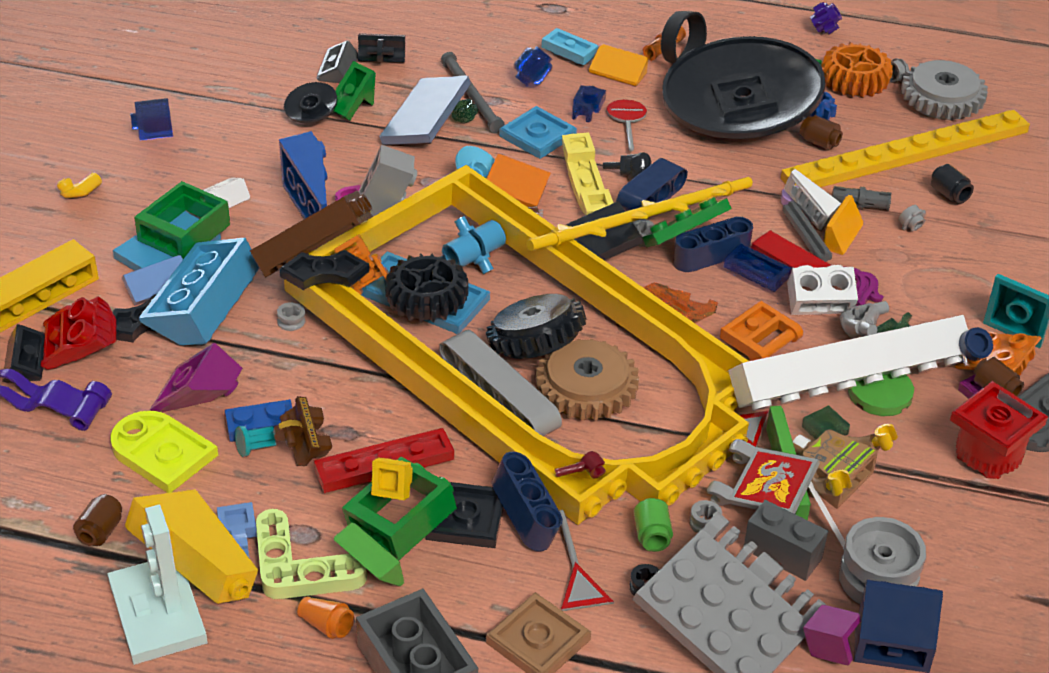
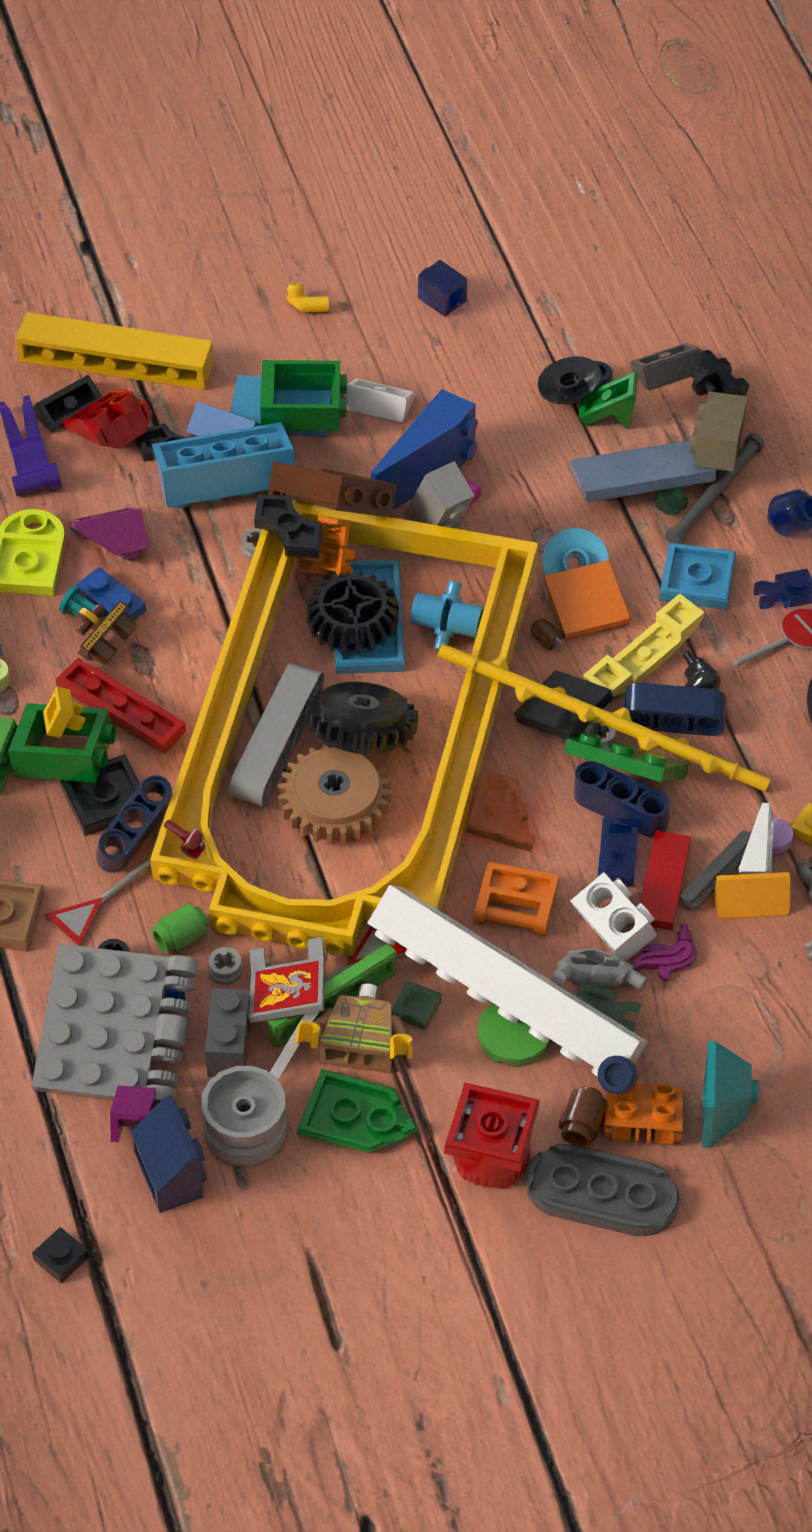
camera: 60 degrees right, 10 degrees up
none -> green tile [297,1069,418,1154]
none -> dark tan brick [690,391,747,472]

